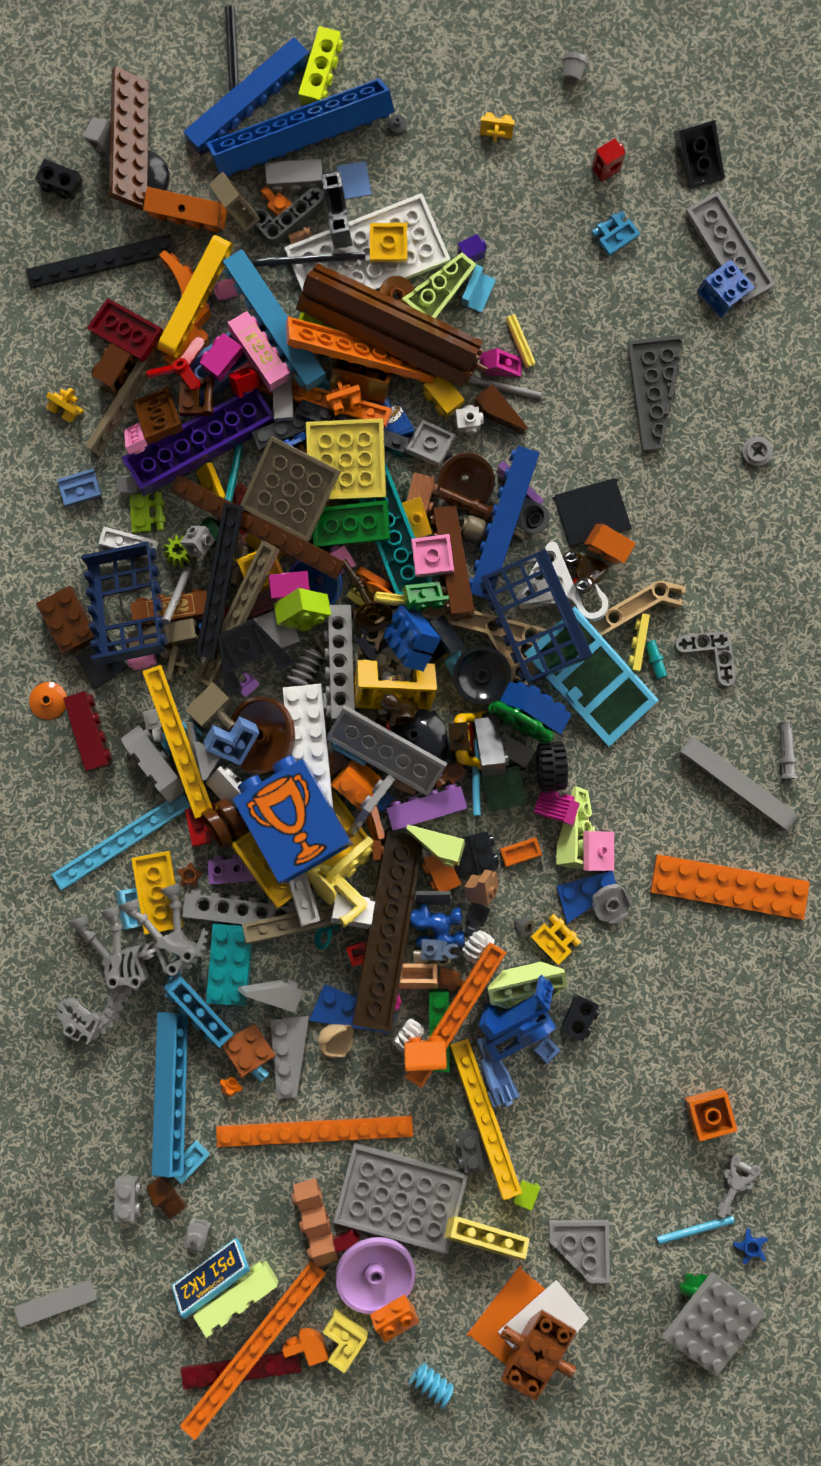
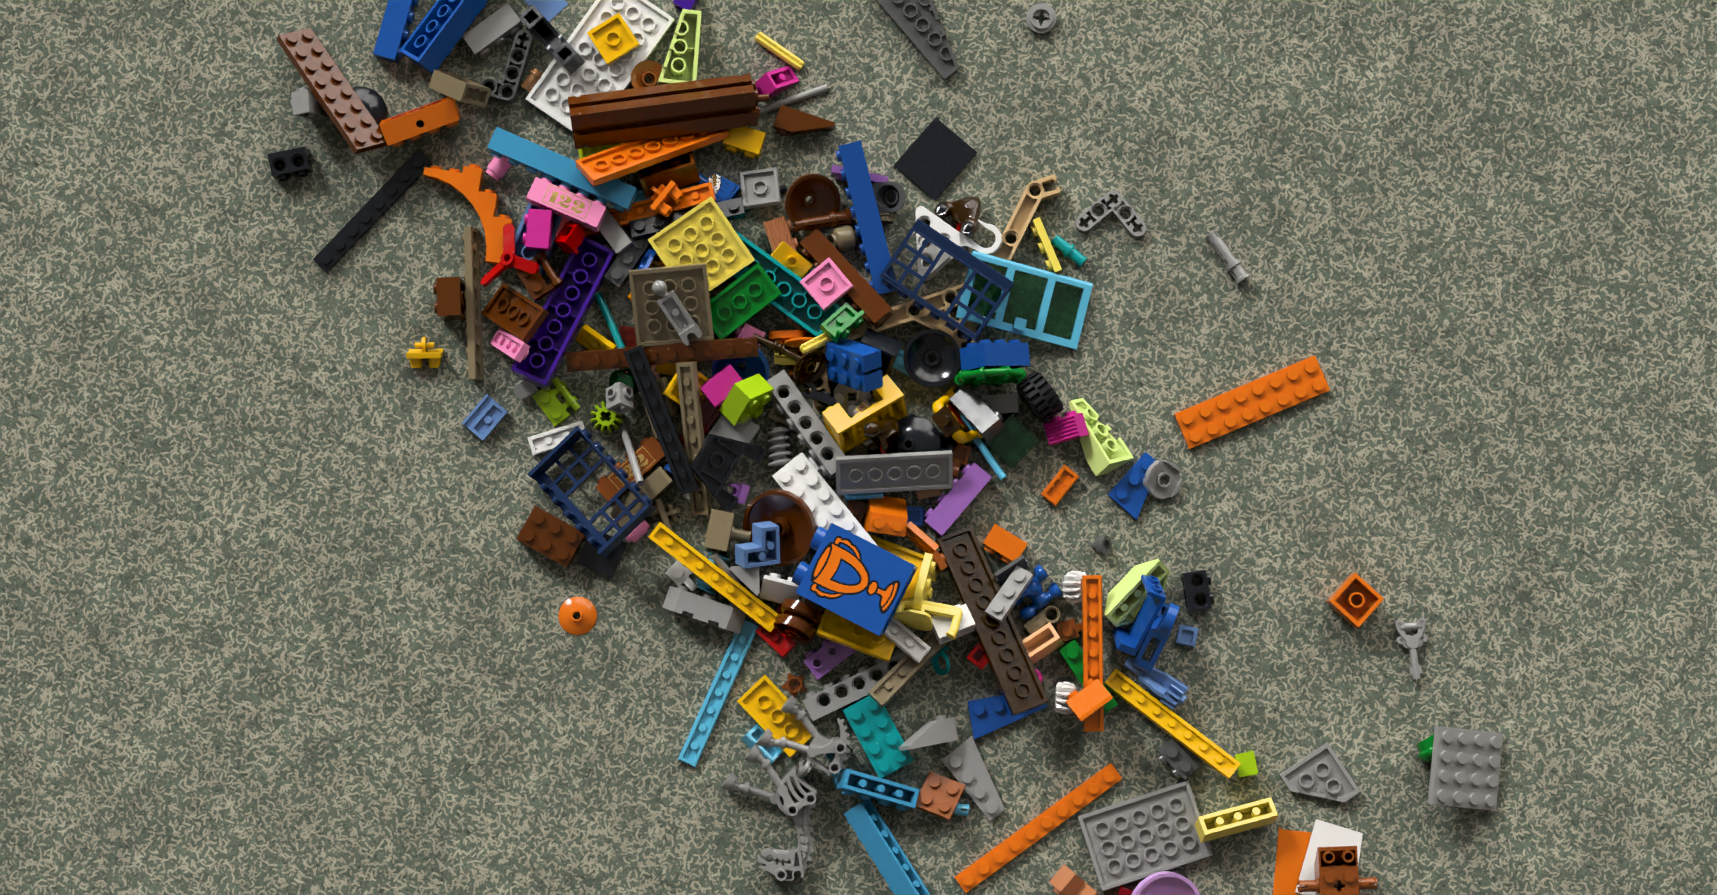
camera: 30 degrees left, 0 degrees up
dark red brick [63,691,113,772] -> none
dark red plate [87,298,164,363] -> none
yellow beam [157,235,233,358] -> none
orange plate [220,1076,242,1097] -> none
black bar [253,252,366,268] -> none
orange plate [260,186,293,216] -> none
tan hair [318,1024,354,1058] -> none
light grey wing [347,775,396,836] -> none
yellowish green slope [406,824,465,867] -> none
sand blue brick [421,939,459,961] -> none
white brick [455,405,484,434] -> none
black plate [456,831,499,878] -> none
medium azure panel [461,265,496,313] -> none
medium nougat brick [464,870,499,905] -> none
black plate [464,903,491,937] -> none
yellow plate [530,914,581,965] -> none
orange brick [584,524,636,565] -> none
bright pink plate [584,831,614,871] -> none
medium azure bar [657,1215,735,1245] -> none
light grey beam [679,737,798,832] -> none
blue animal [733,1228,768,1264] -> none
none -> light grey plate [652,280,703,346]
none -> light grey plate [985,565,1034,623]

